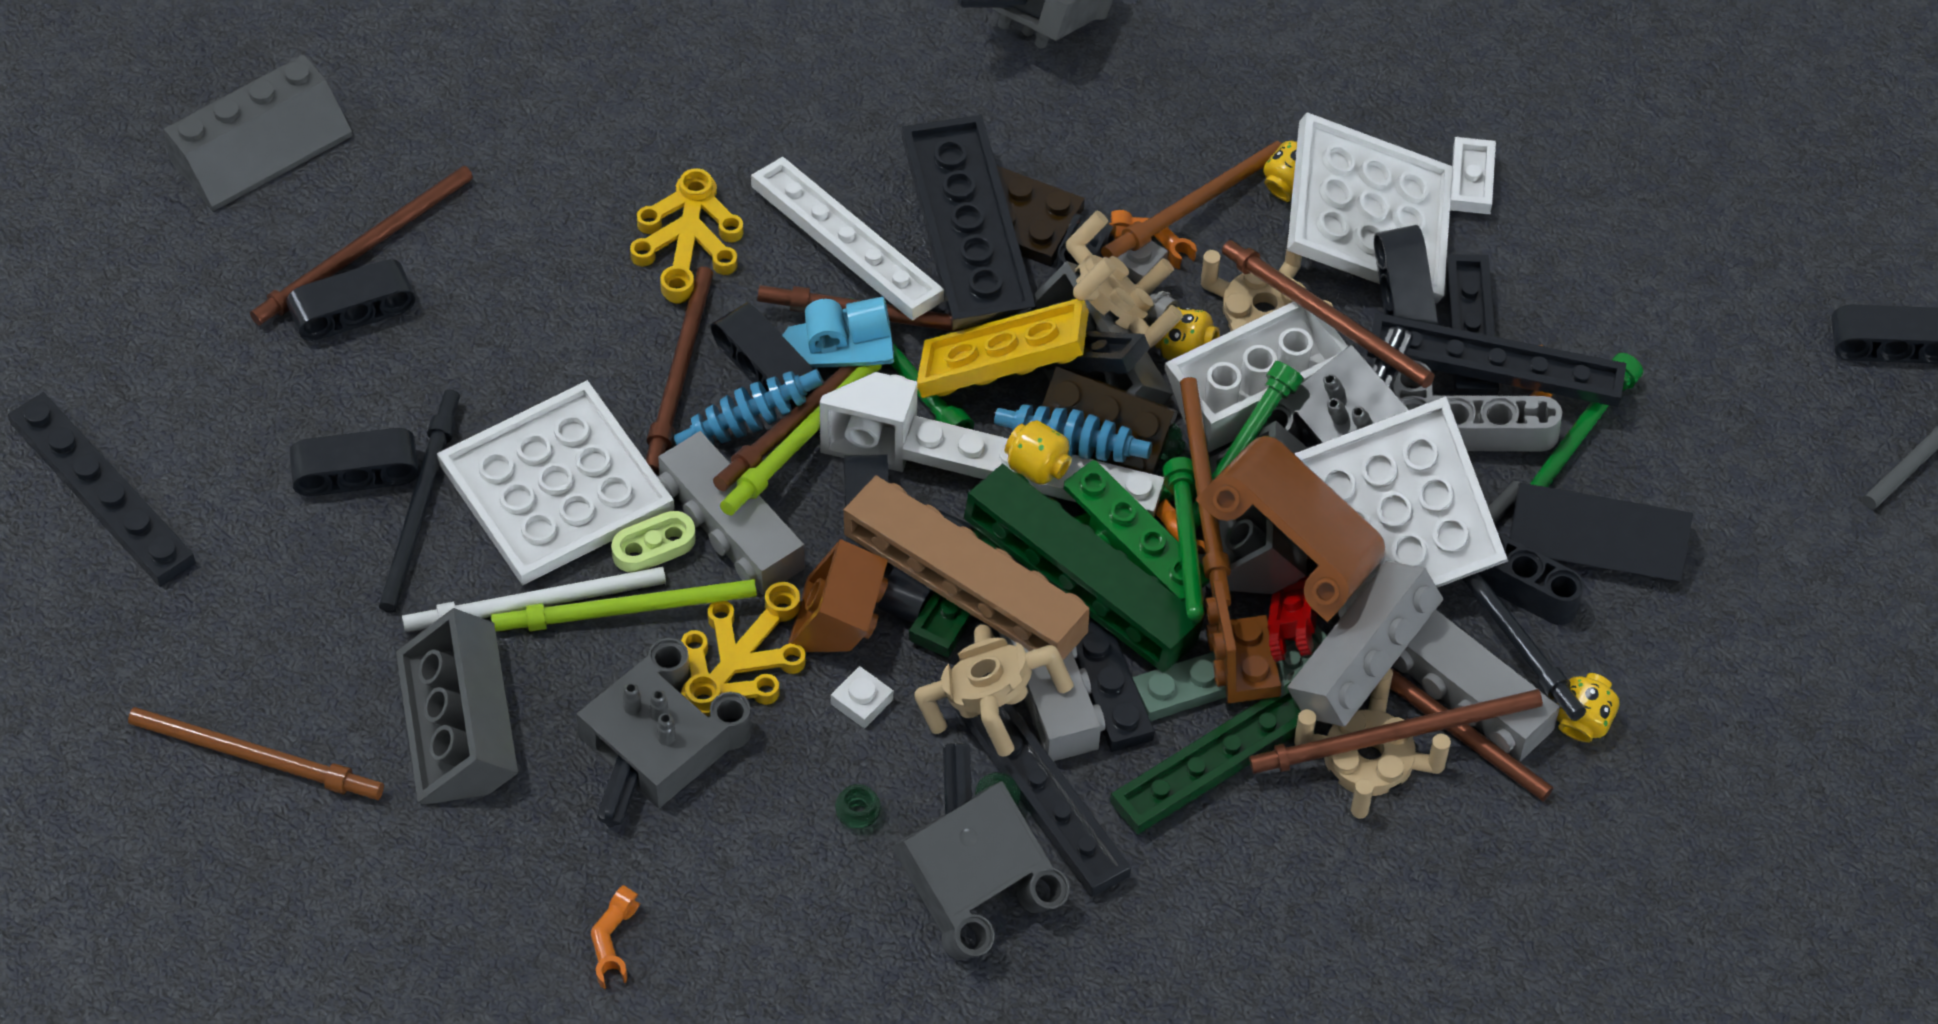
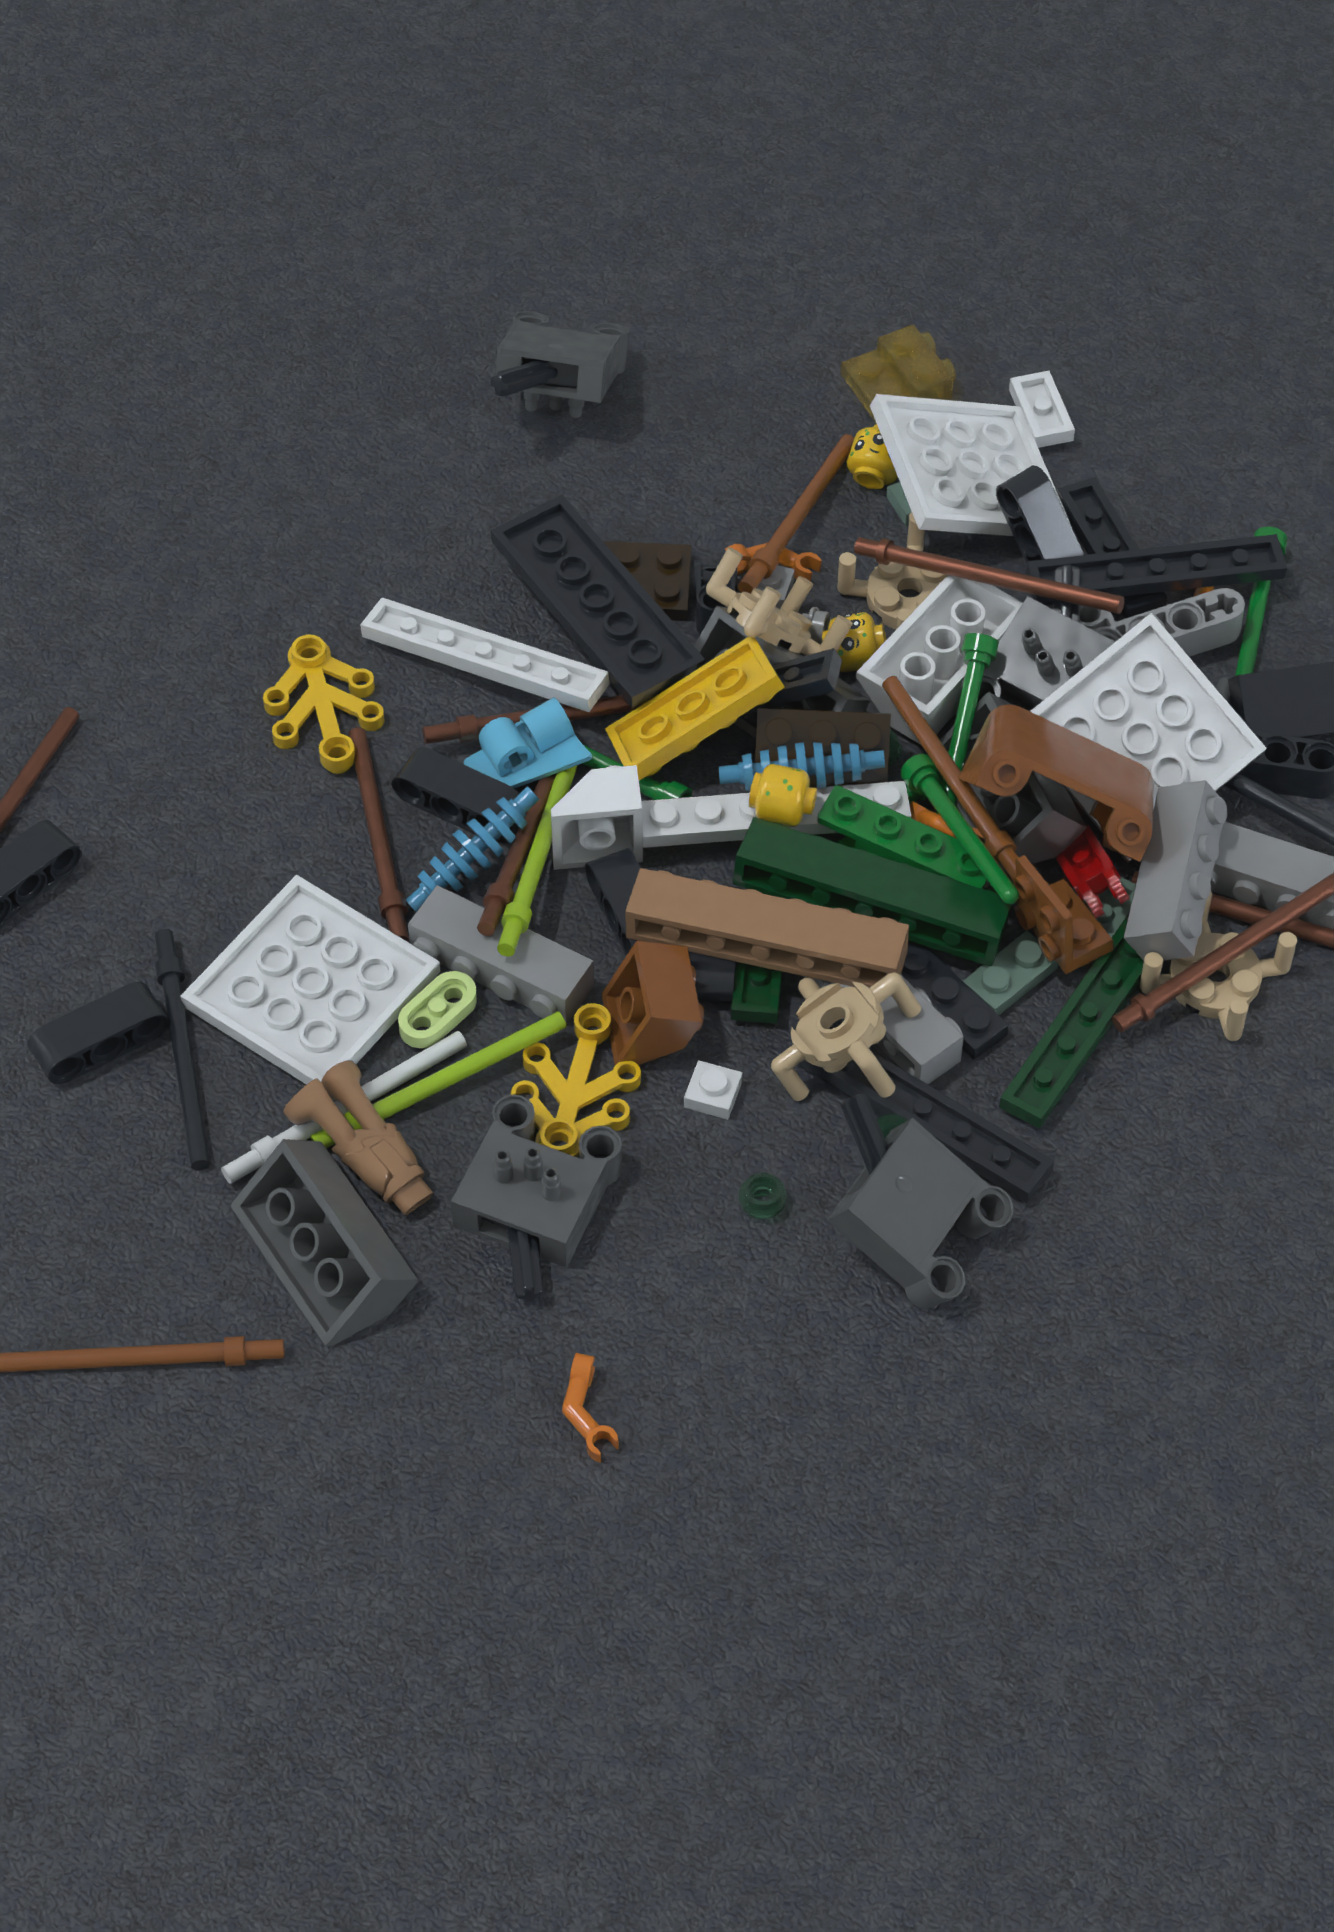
camera: 20 degrees left, 0 degrees up
none -> medium nougat piece [283,1060,434,1216]
none -> clear yellow plate [841,324,956,424]

